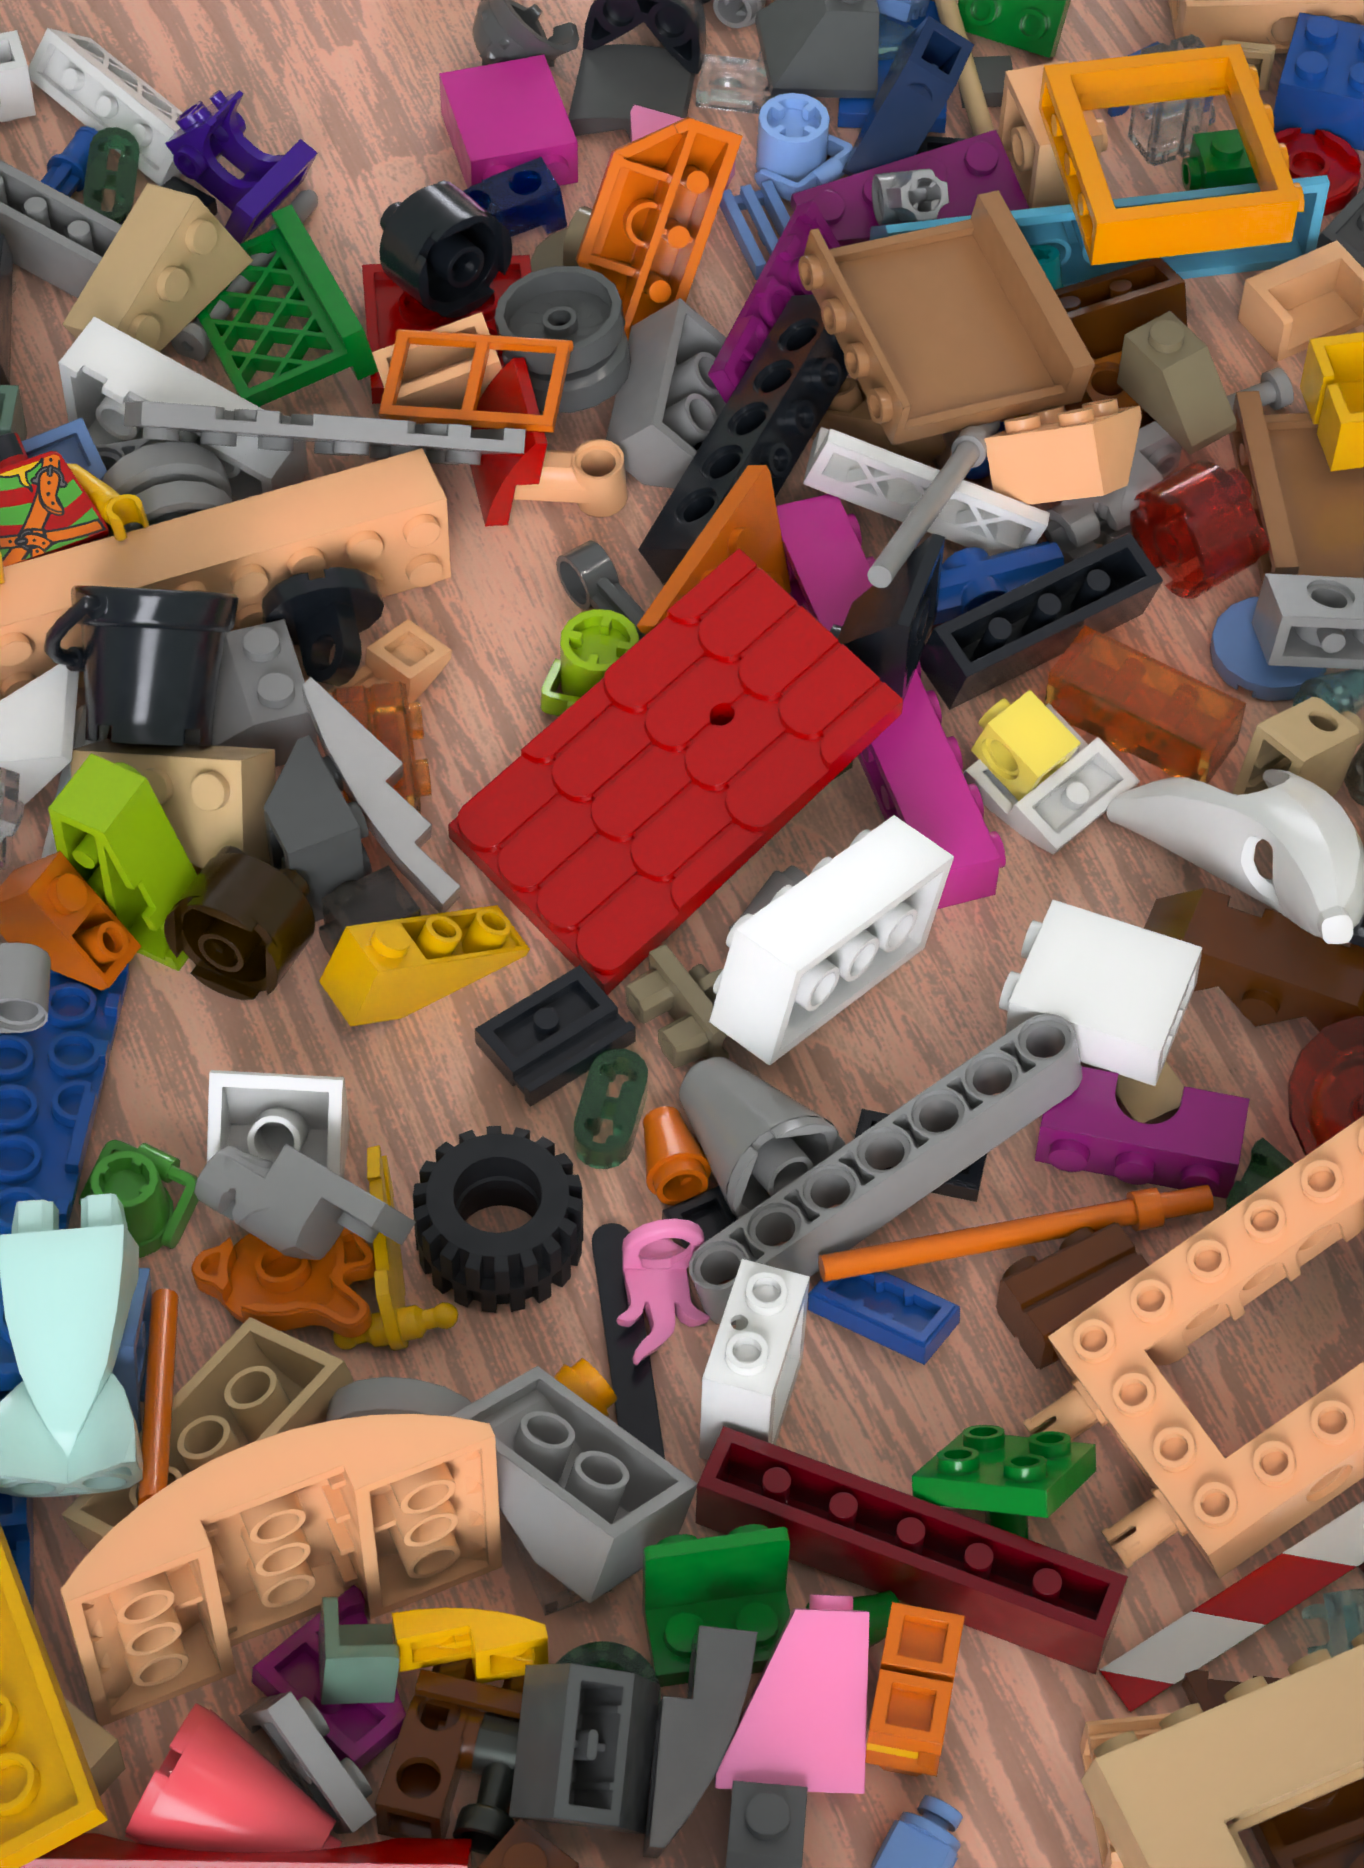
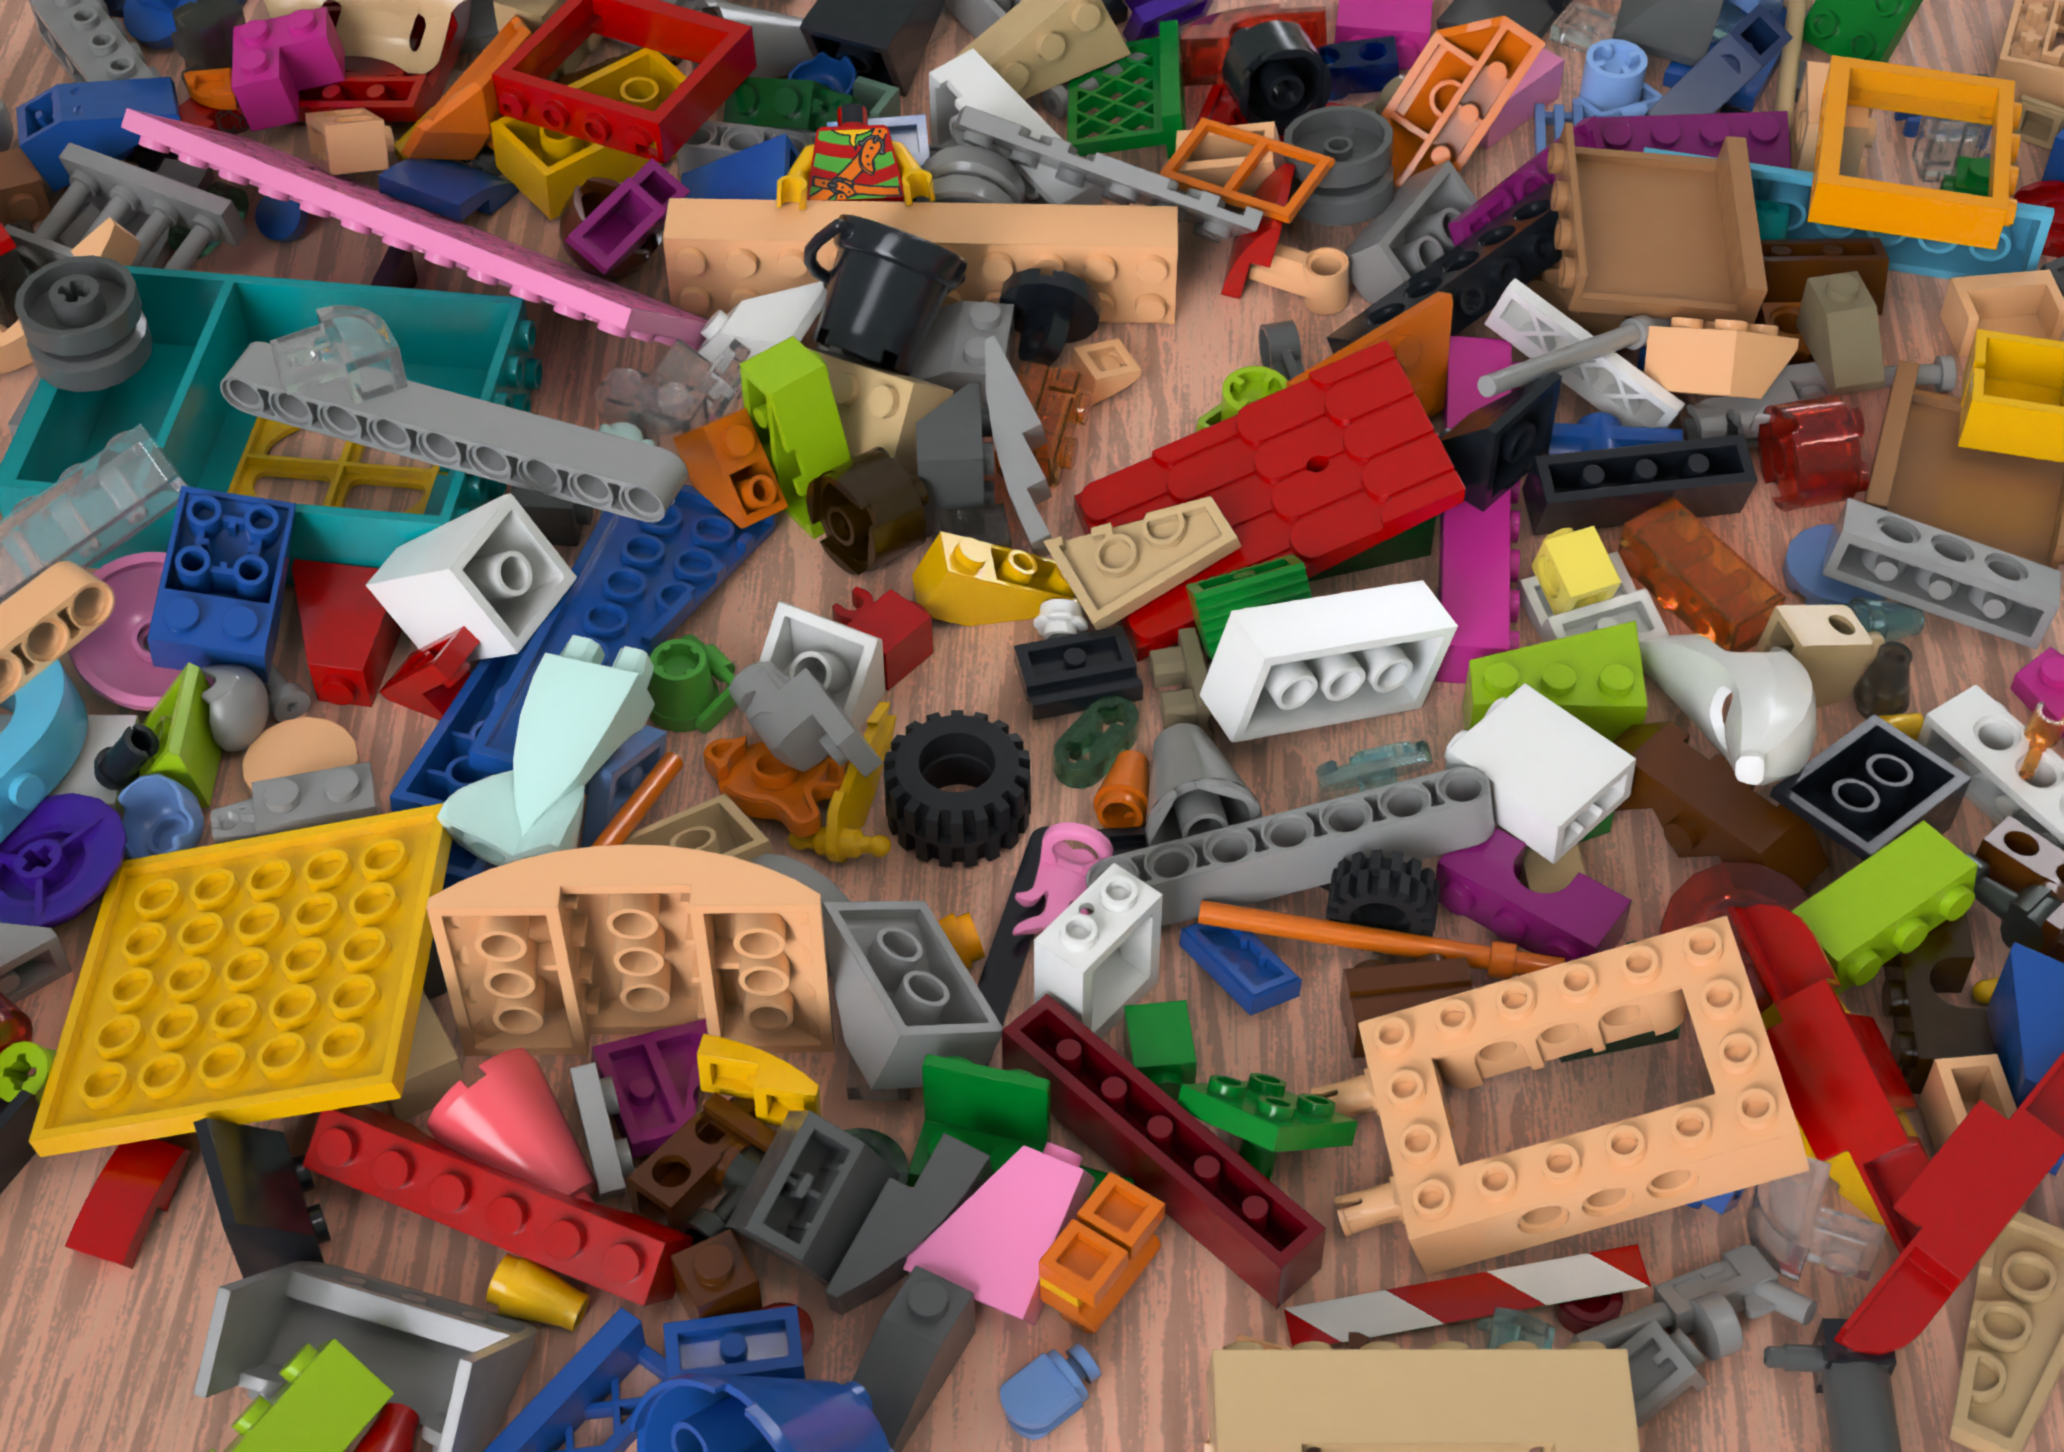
camera: 25 degrees right, 5 degrees down
sand green panel [318,1597,400,1704] -> none
light grey piece [872,168,949,225] -> none
none -> red brick [832,587,933,691]
none -> white plate [1033,599,1088,640]
none -> tan wing [1043,496,1242,630]
none -> green brick [1123,1000,1197,1101]
none -> clear red arch [1180,3,1328,86]
none -> green brick [1186,554,1312,659]
none -> clear light blue tile [1315,740,1433,792]
none -> black tyre [1326,850,1440,955]
none -> lime wedge [1462,620,1648,742]

